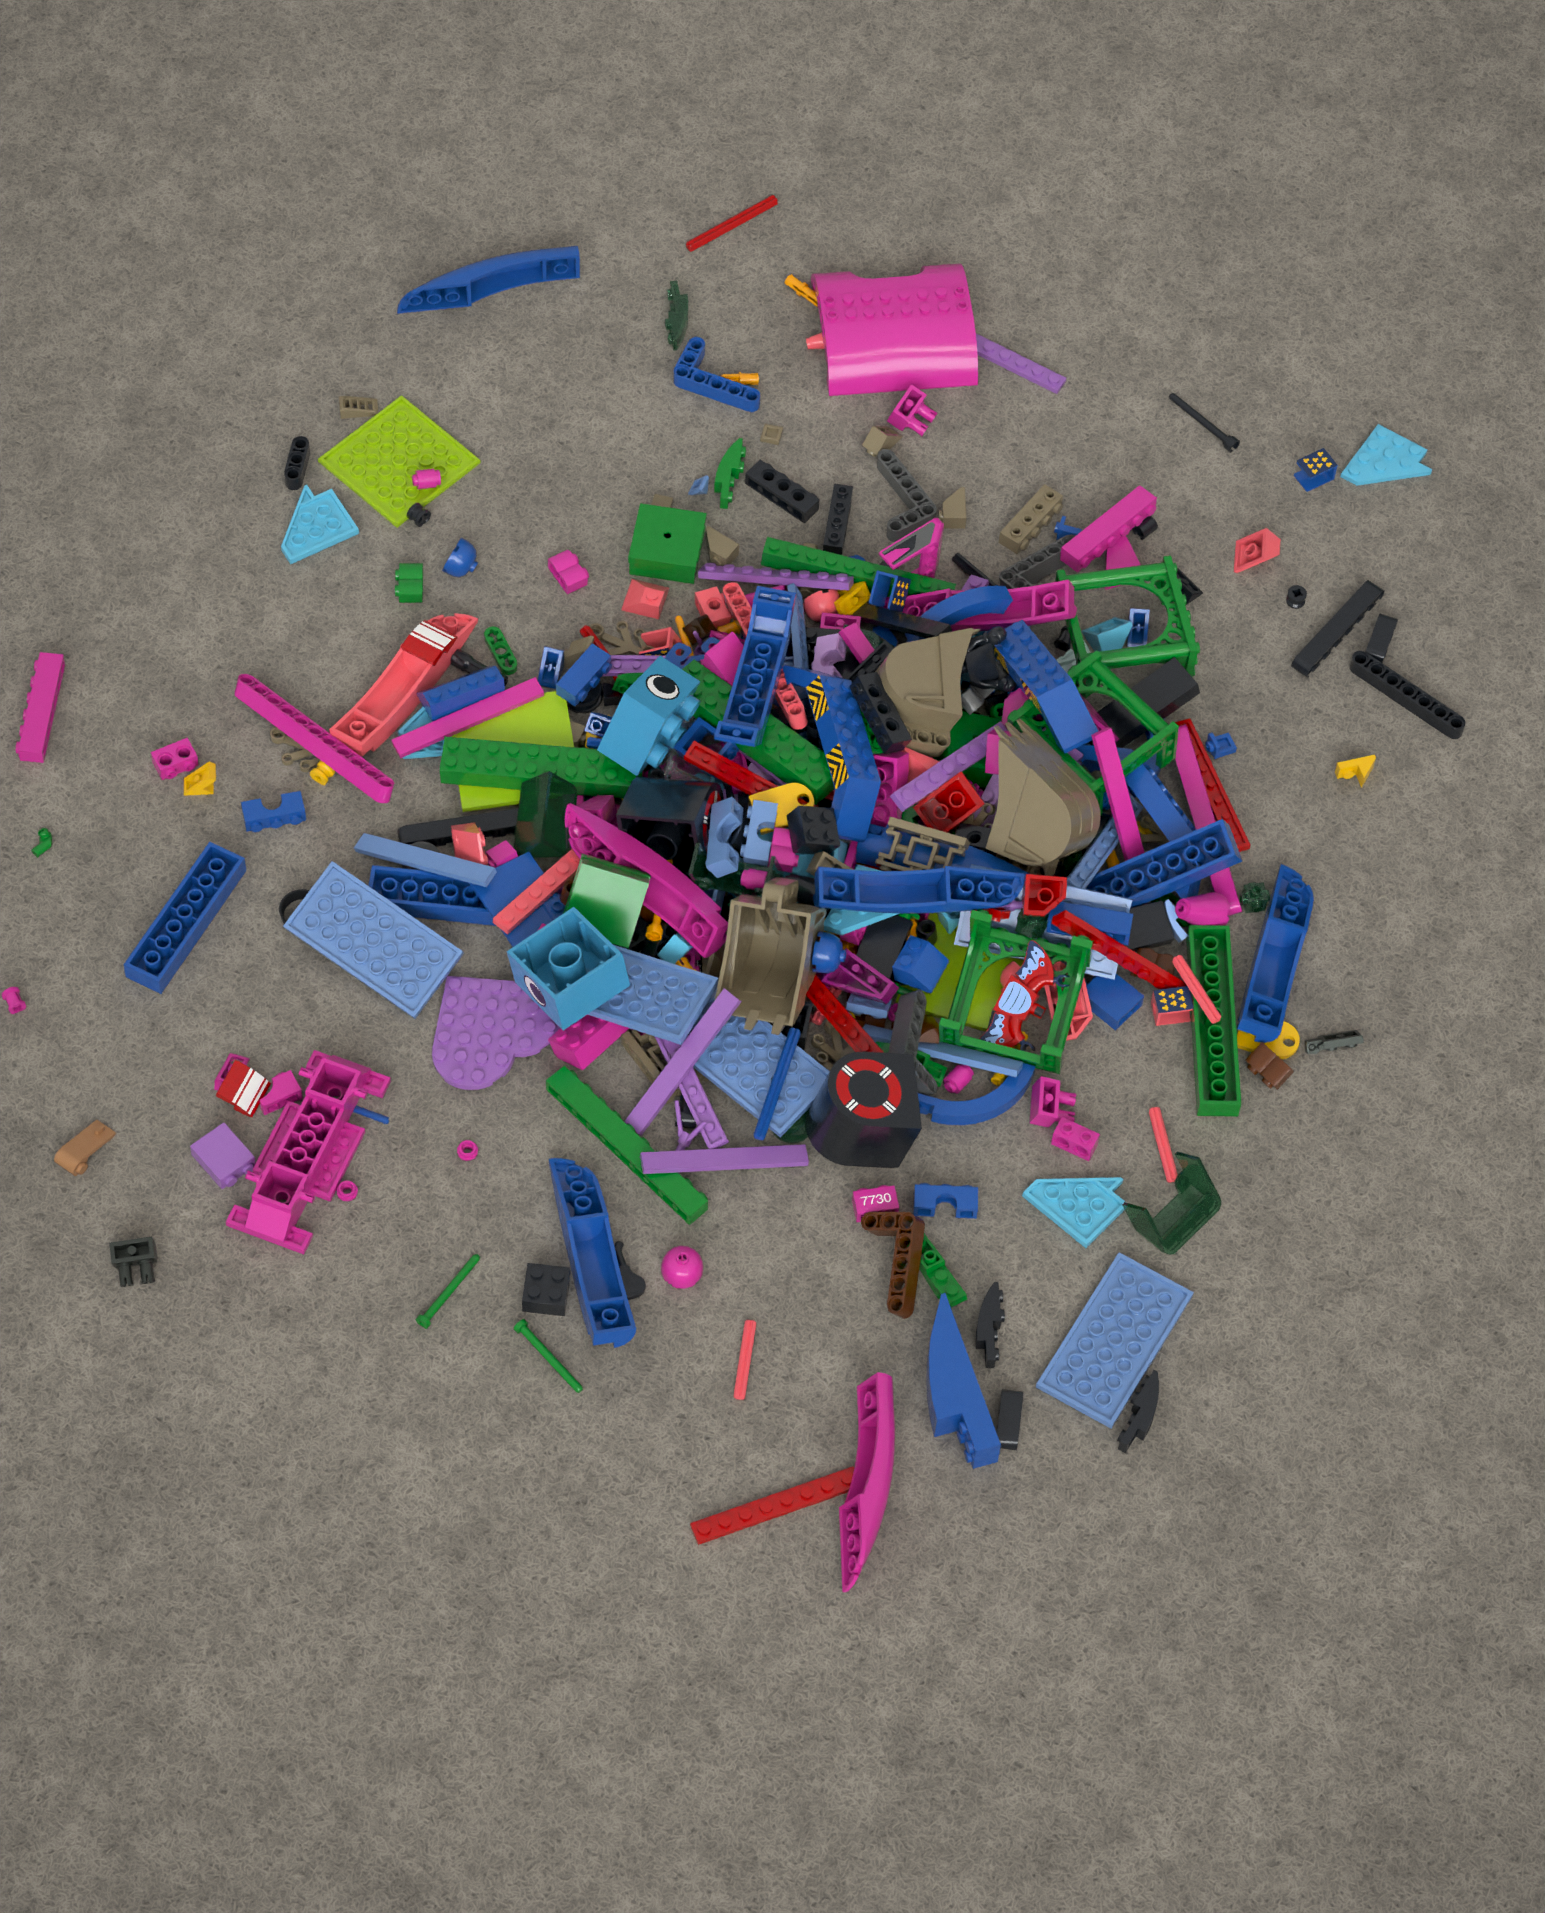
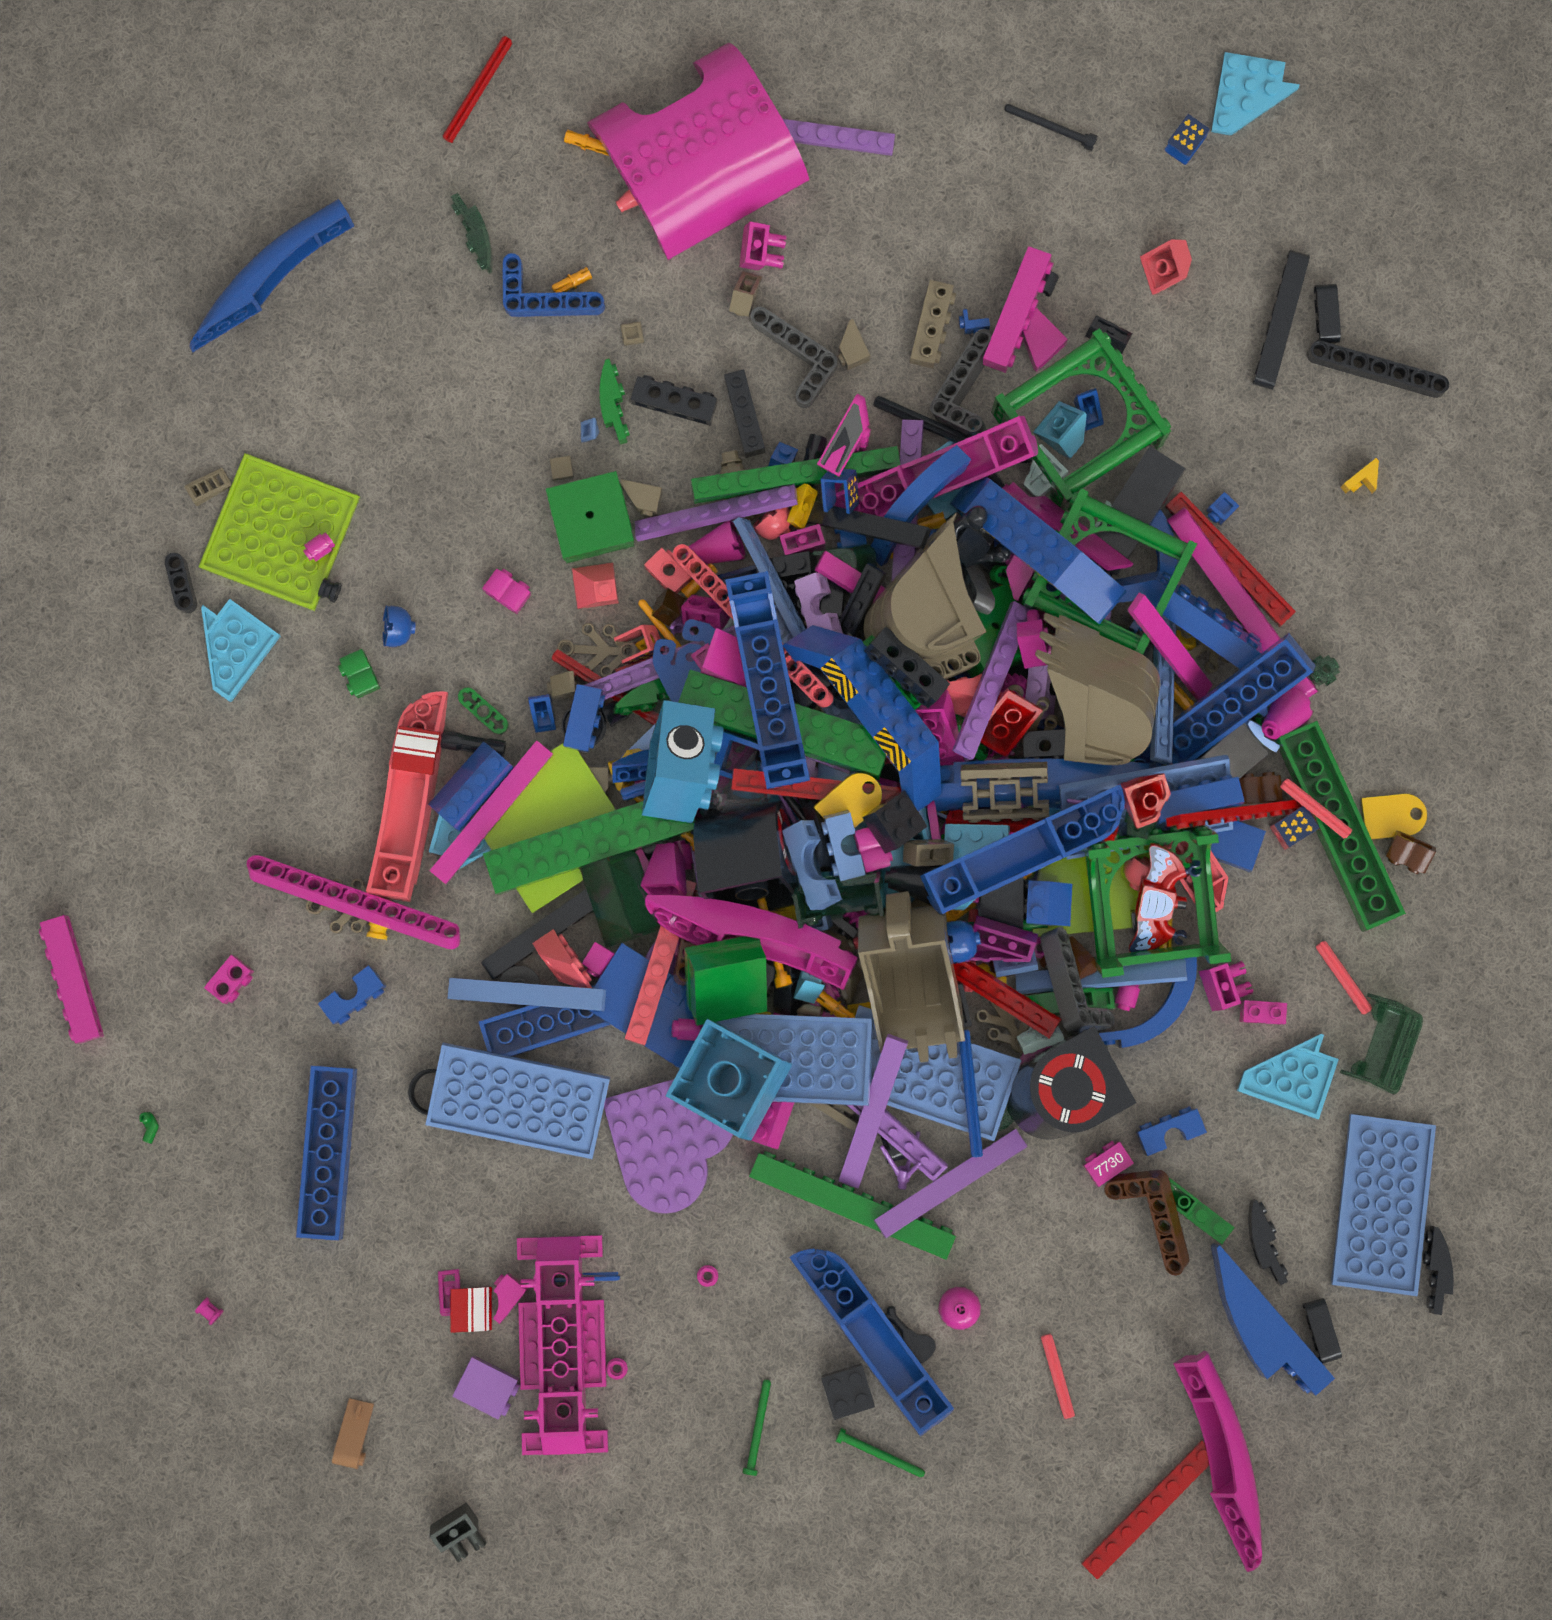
camera: 15 degrees left, 25 degrees up
yellow slope [184,761,216,796] -> none
dark pink brick [741,868,773,892] -> none
blue slope [1237,864,1314,1043] -> none
black wheel [1286,585,1307,609] -> none
pearl dark grey hinge [1304,1030,1364,1054] -> none

